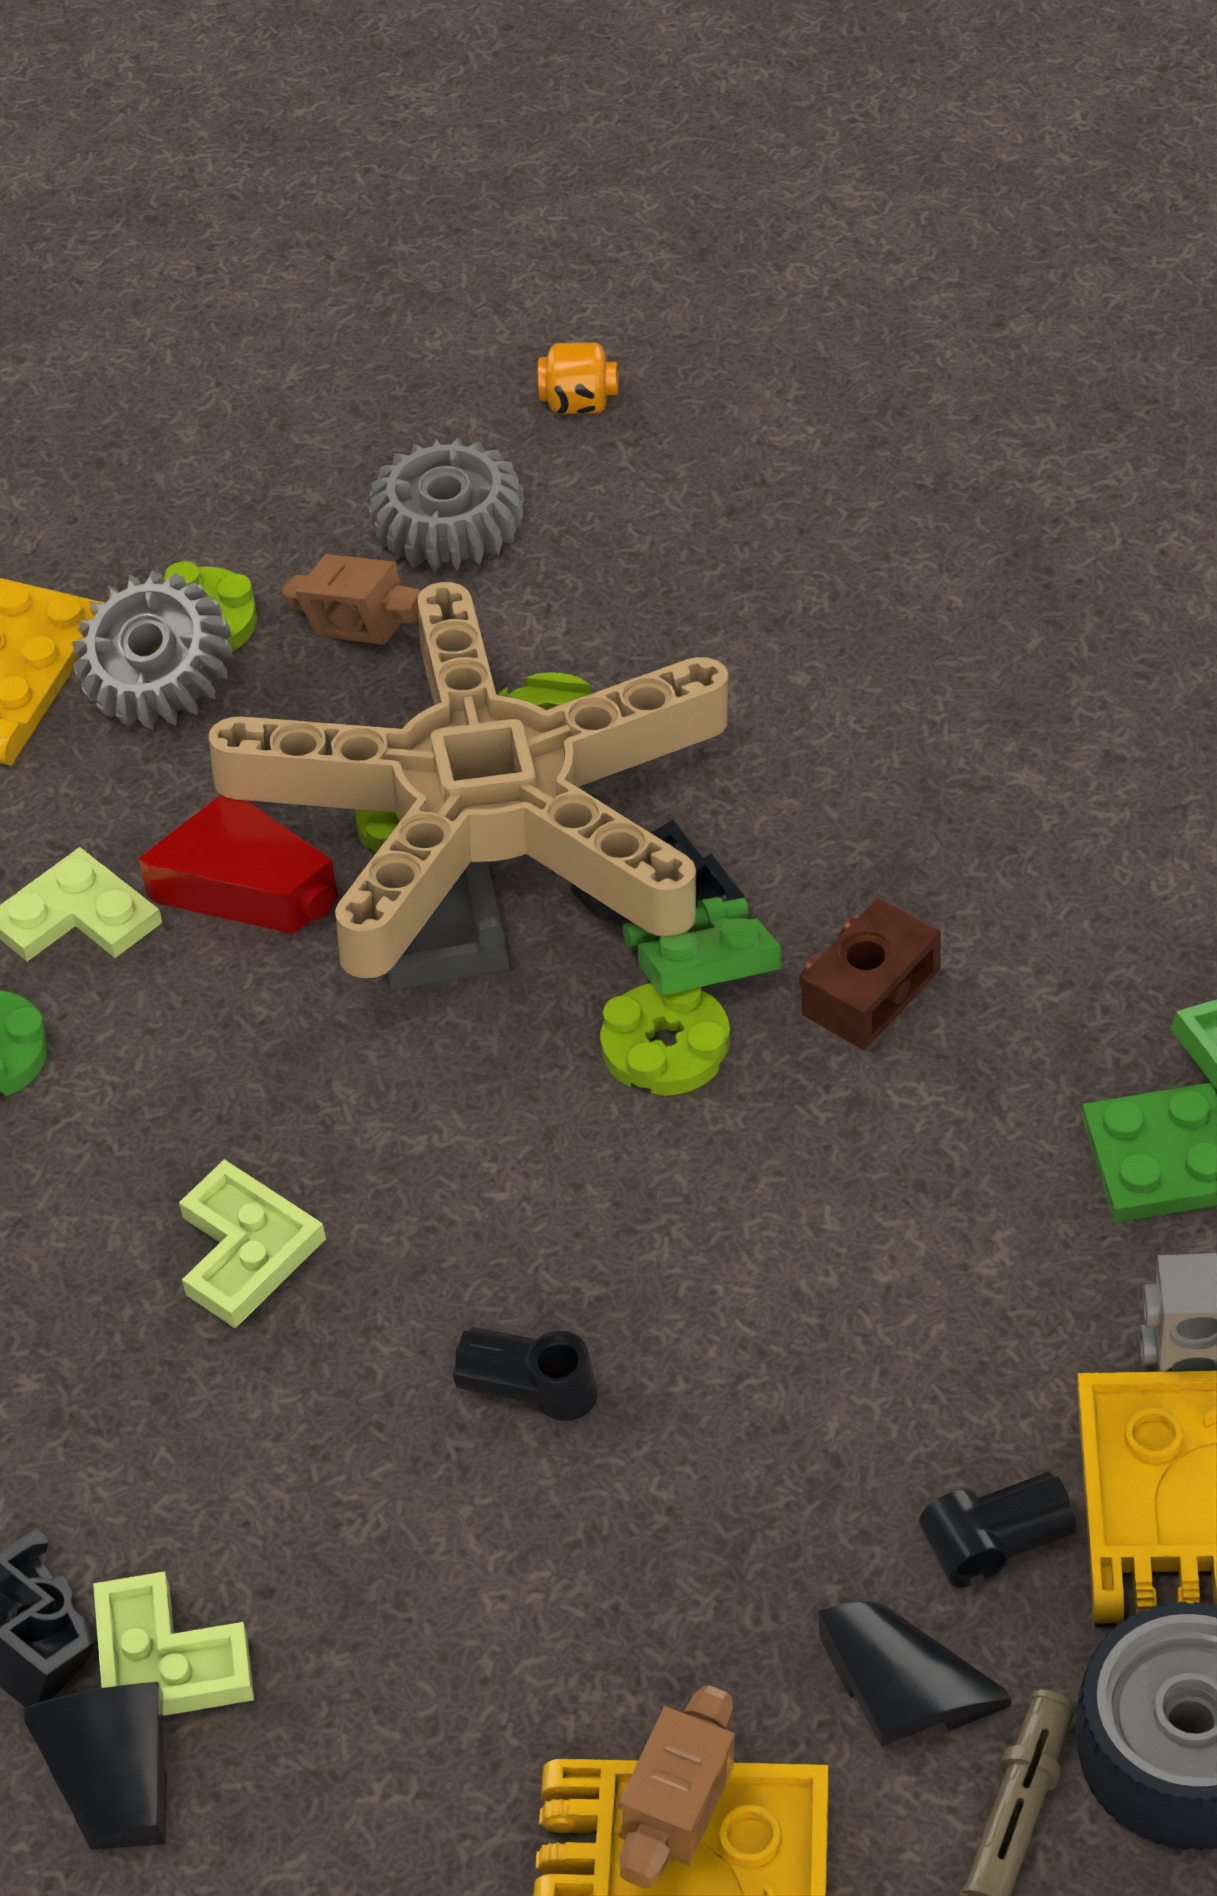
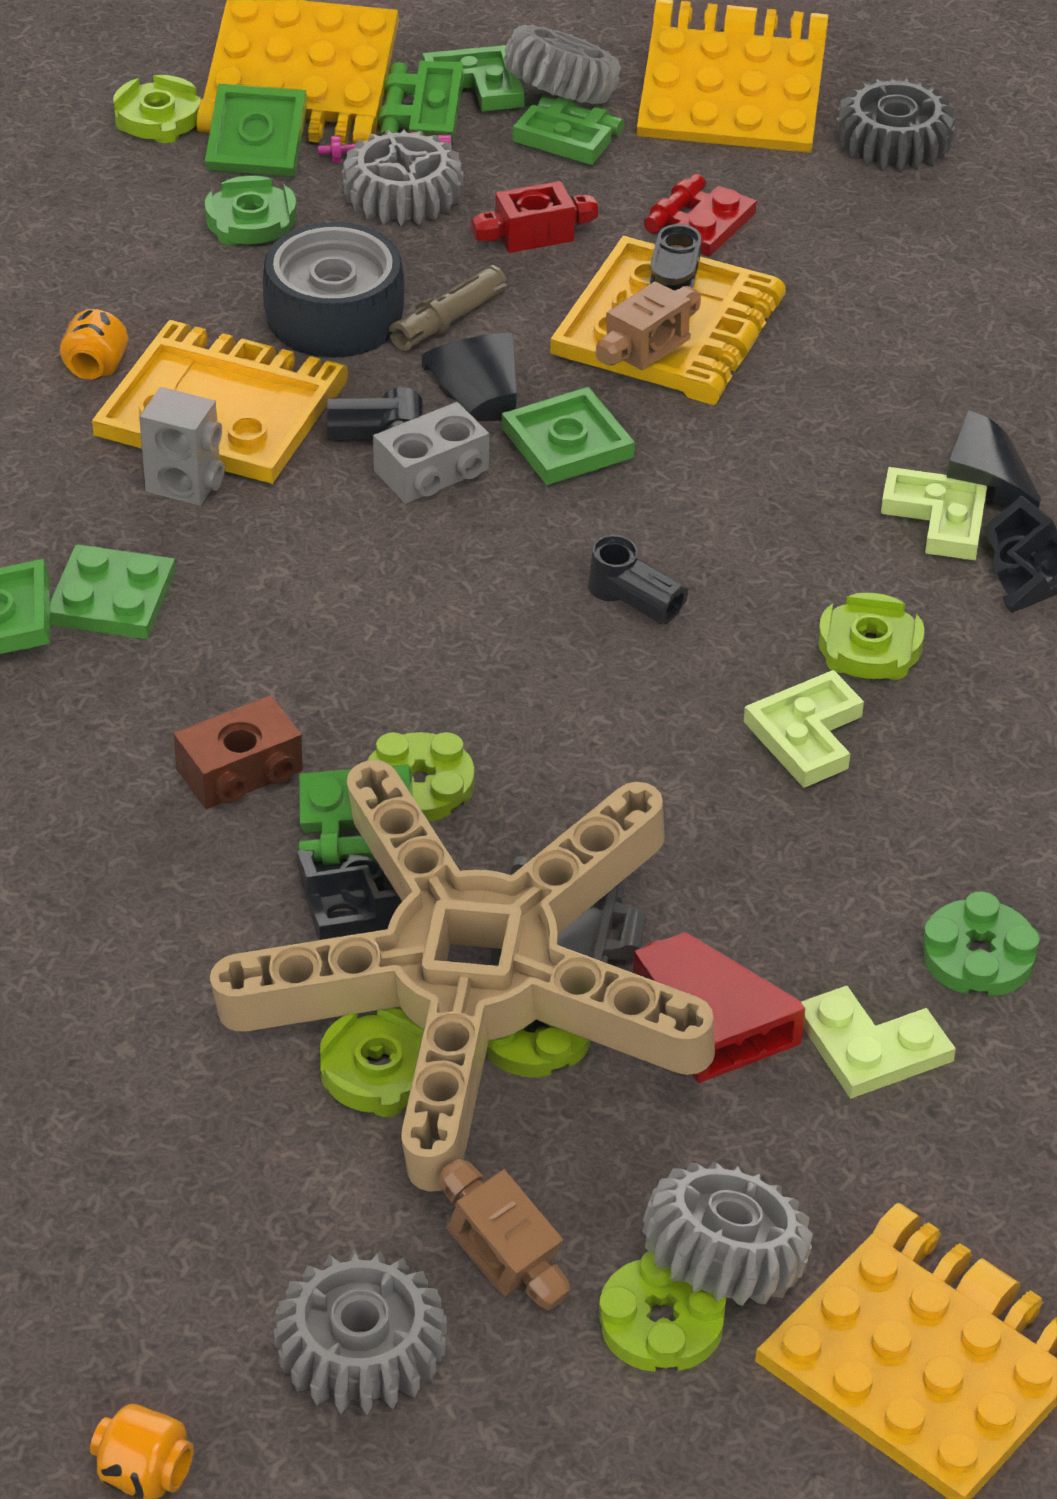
camera: 165 degrees left, 5 degrees down
none -> light grey brick [373,402,489,504]
none -> bright green plate [502,387,635,485]
none -> lime plate [818,593,924,680]

